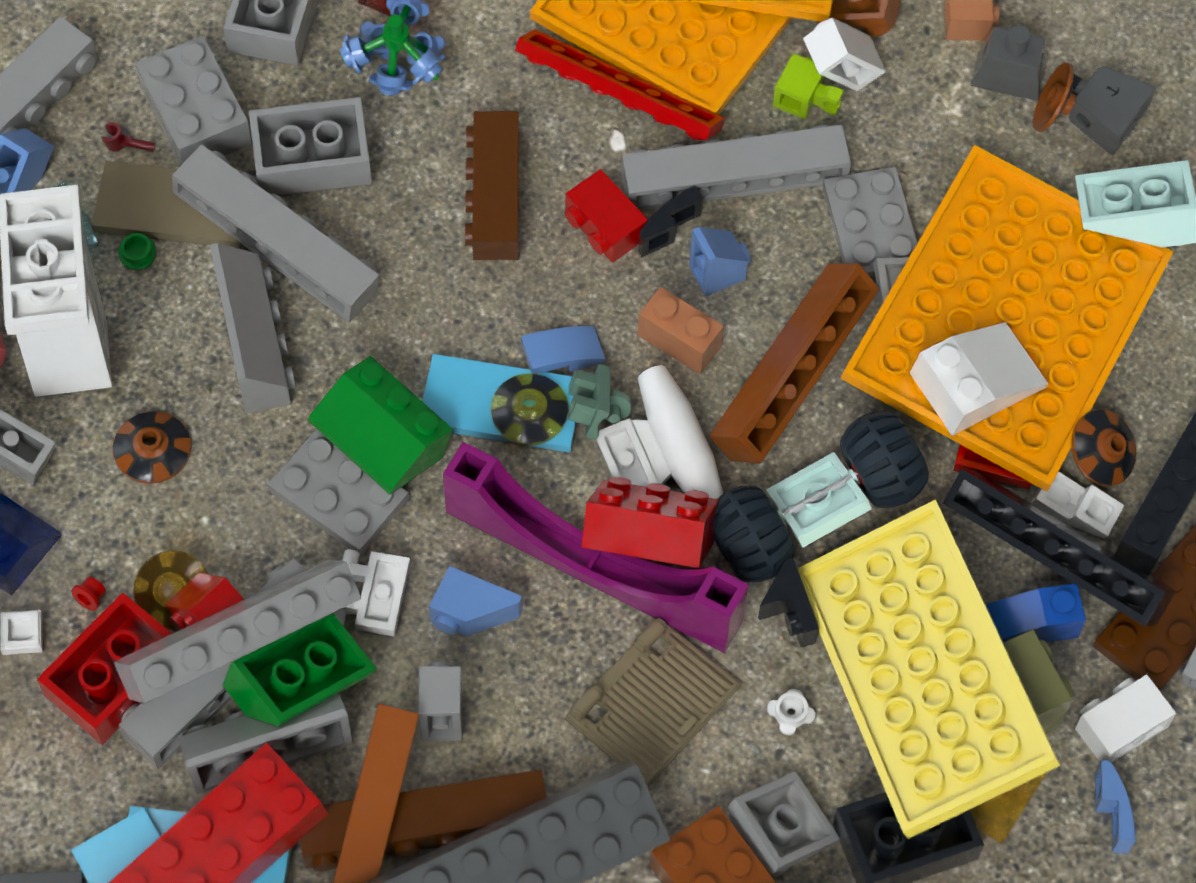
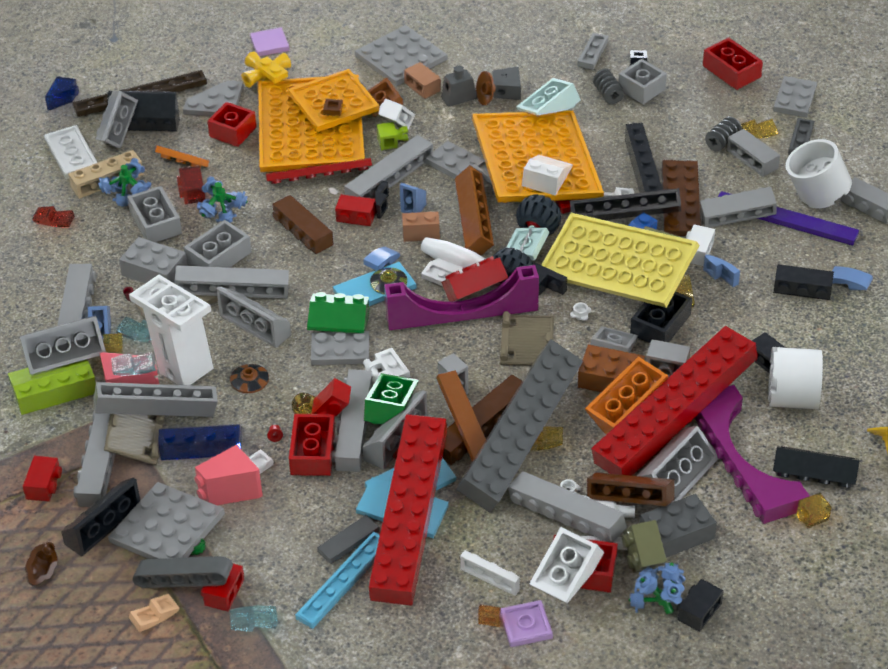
camera: 35 degrees left, 20 degrees down
light grey brick [114,560,361,704] -> none
medium blue slope [429,566,523,637] -> none
sand green hips [568,364,631,440] -> none
dish [1071,409,1136,487] -> none

